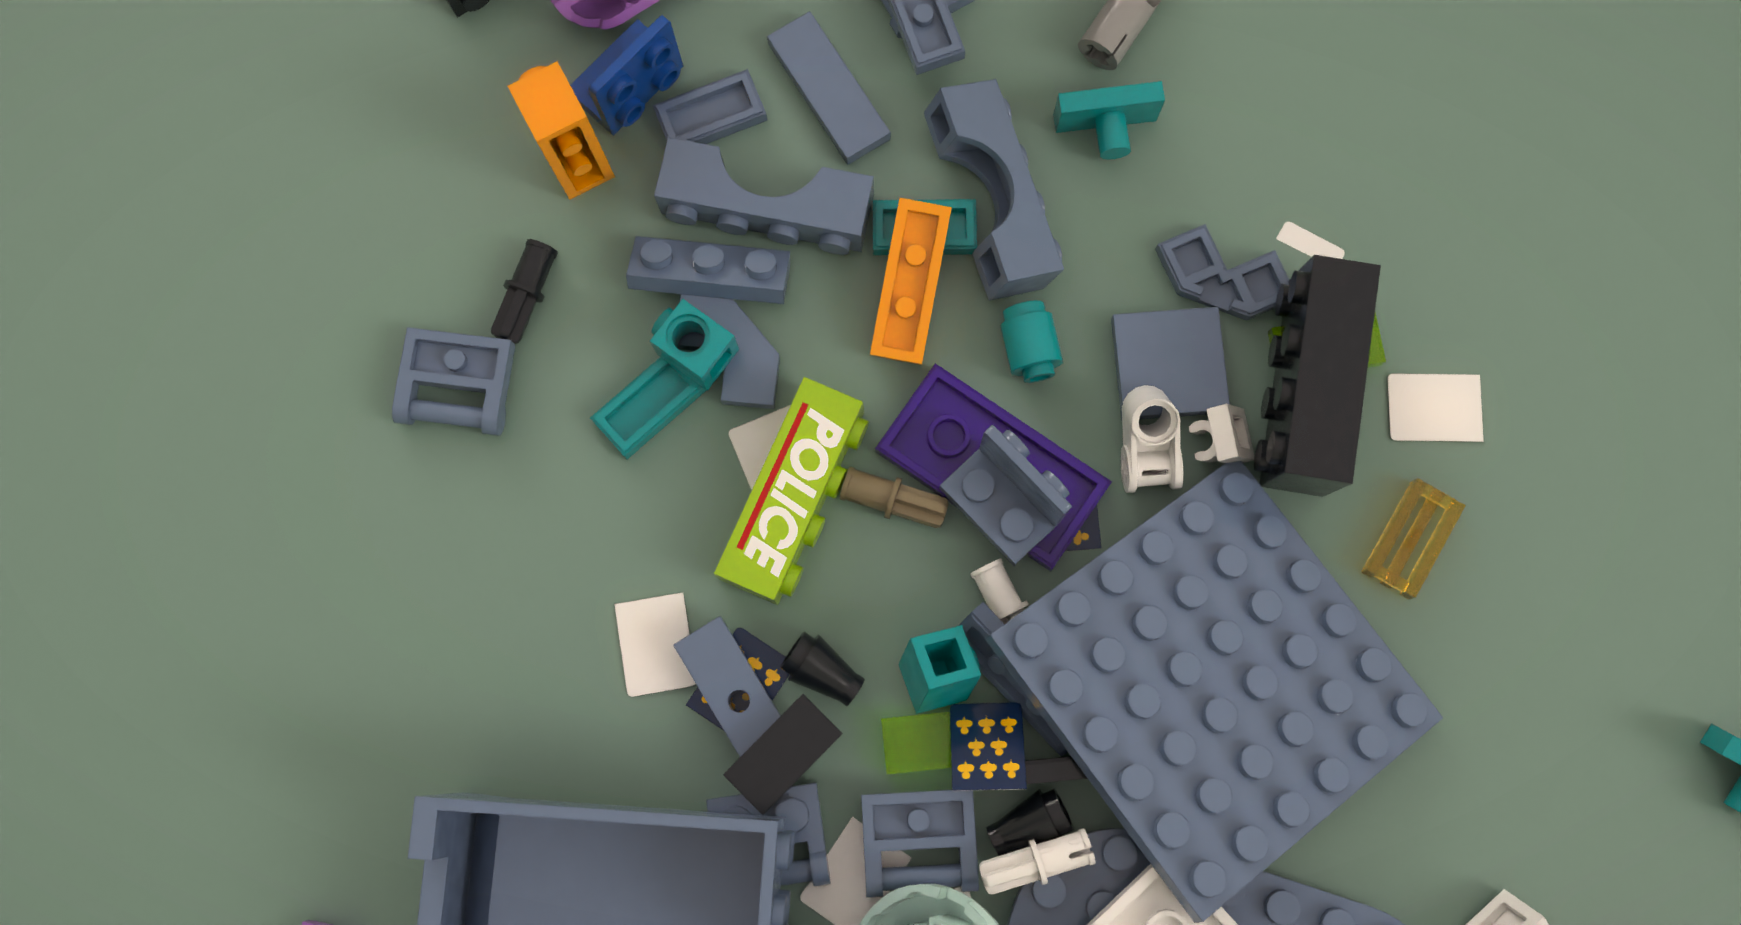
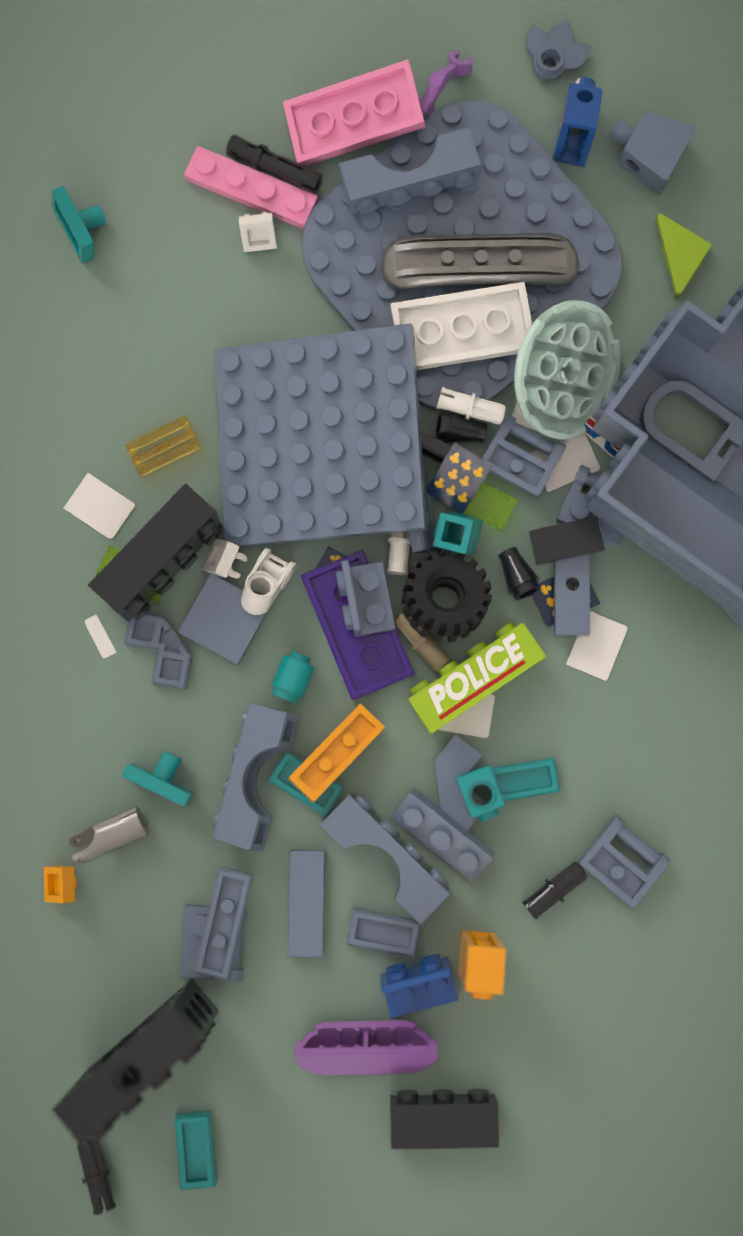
camera: 150 degrees left, 5 degrees up
none -> black tyre [401,550,492,642]

